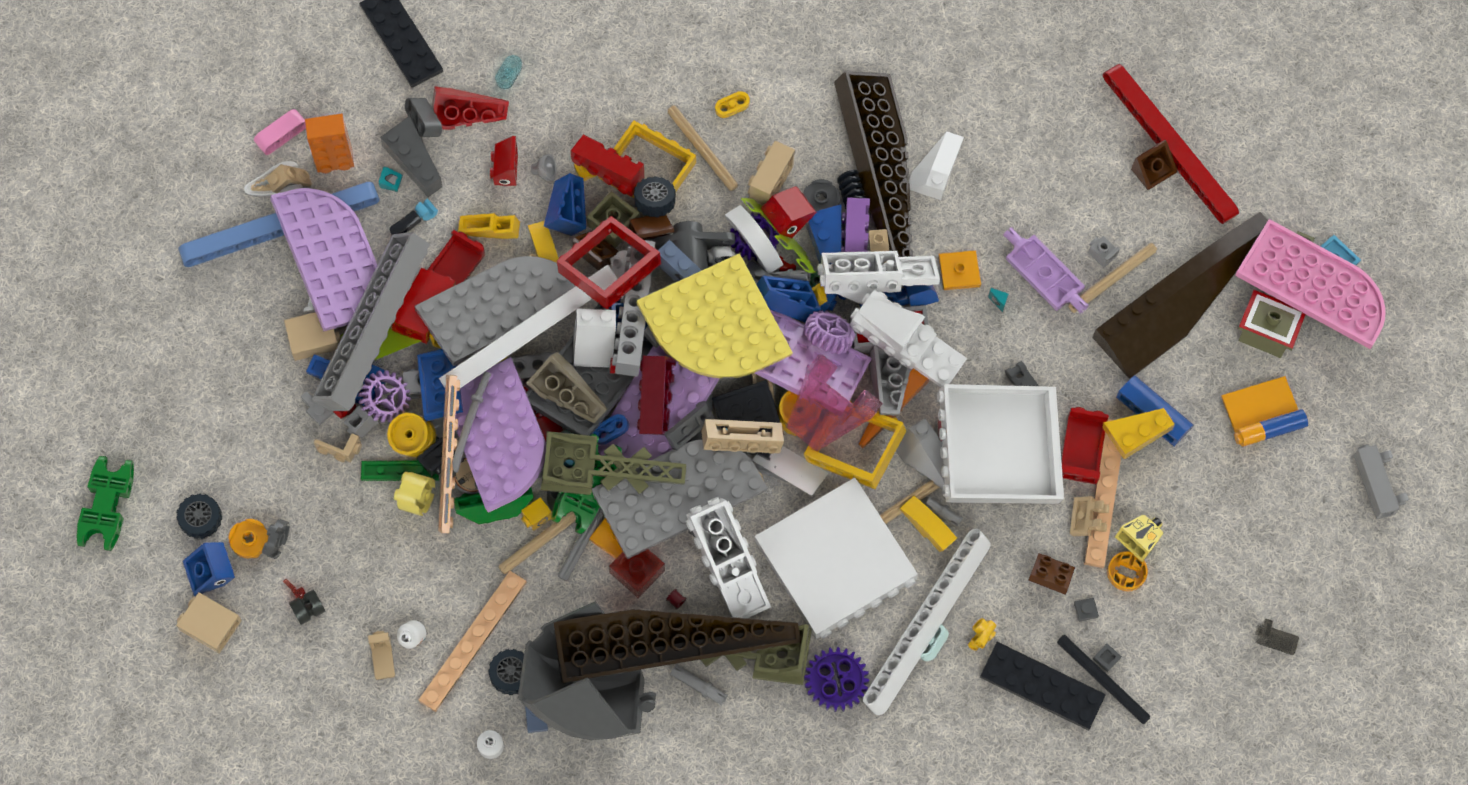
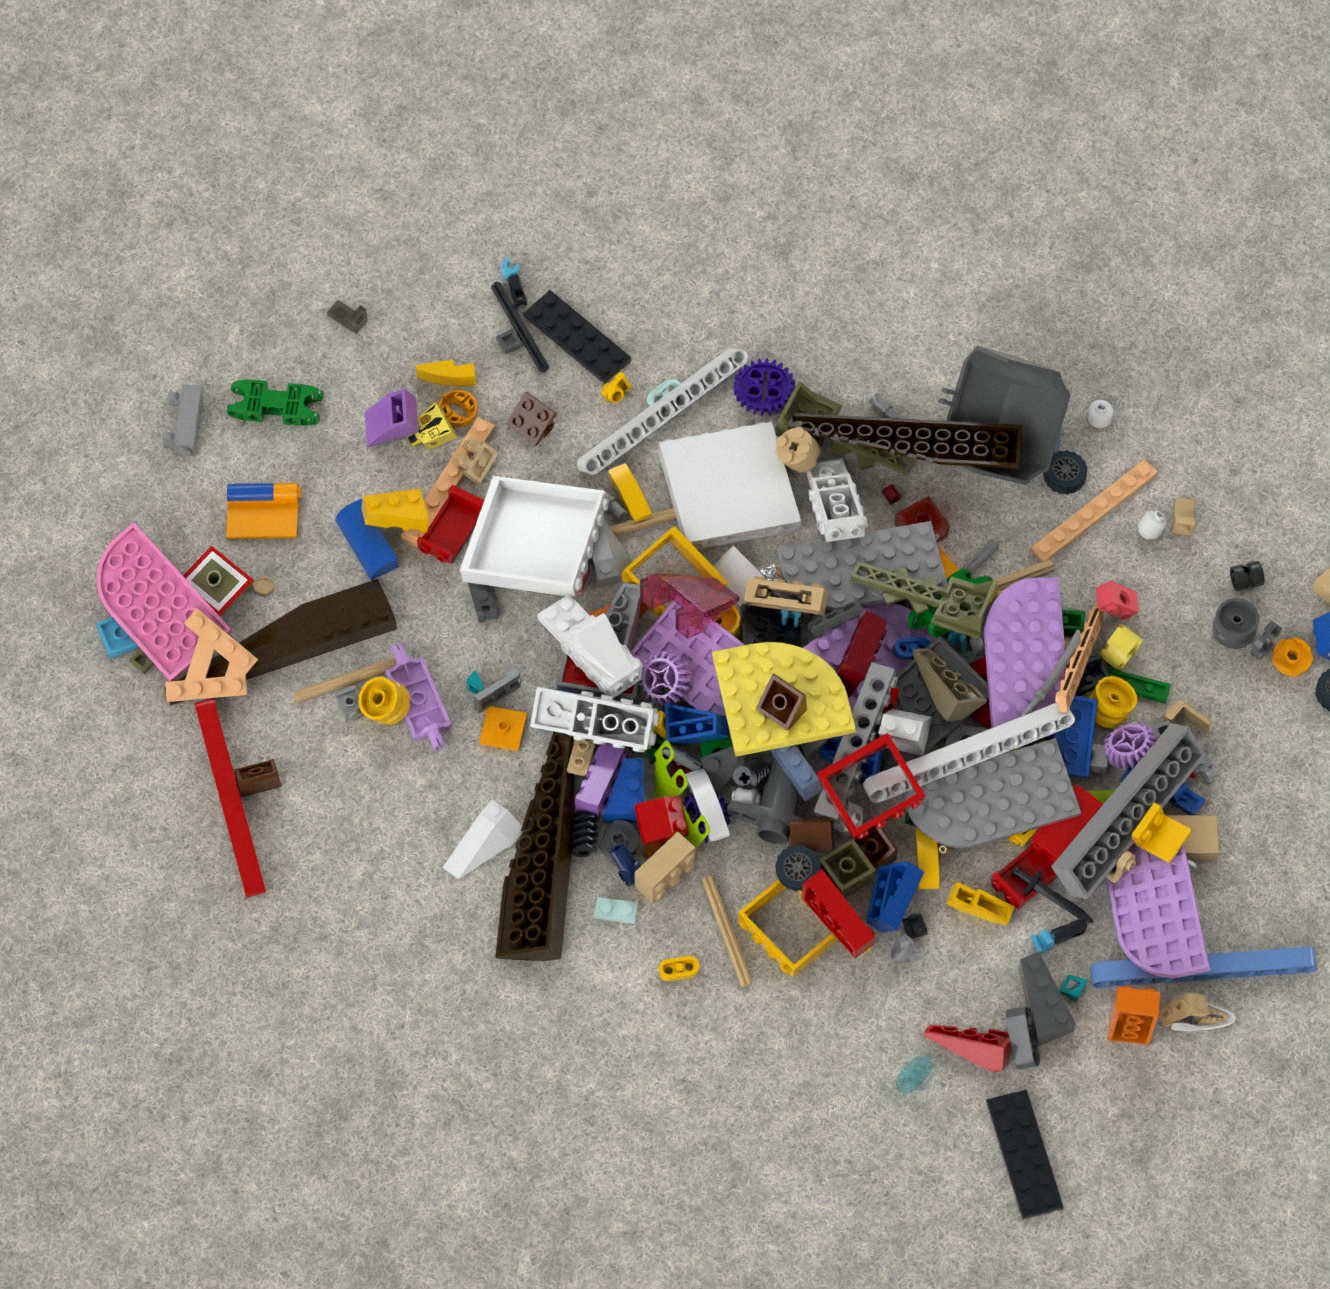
camera: 160 degrees left, 5 degrees down
bright pink beam [254,109,306,155] -> none
clear red hand [283,579,306,599] -> none
red slope [490,136,518,186] -> none
dark grey plate [1074,598,1099,622] -> none
none -> light nougat plate [165,608,259,702]
none -> green piece [226,379,324,426]
none -> tan piece [254,576,274,595]
none -> yellow wheel [358,677,410,725]
none -> medium lavender slope [365,389,419,447]
none -> yellow slope [415,359,476,386]
none -> dark grey plate [474,668,521,713]
none -> black piece [501,257,527,308]
none -> light aqua plate [594,897,638,924]
none -> dark blue piece [609,843,641,887]
none -> reddish brown slope [756,674,807,730]
none -> tan brick [776,427,821,473]
none -> black tile [901,913,928,939]
none -> black sword [1011,866,1094,923]
none -> coral brick [1095,581,1139,620]
none -> tan plate [1106,851,1136,883]
none -> yellow bracket [1131,803,1192,863]
none -> dark grey wheel [1212,598,1260,649]

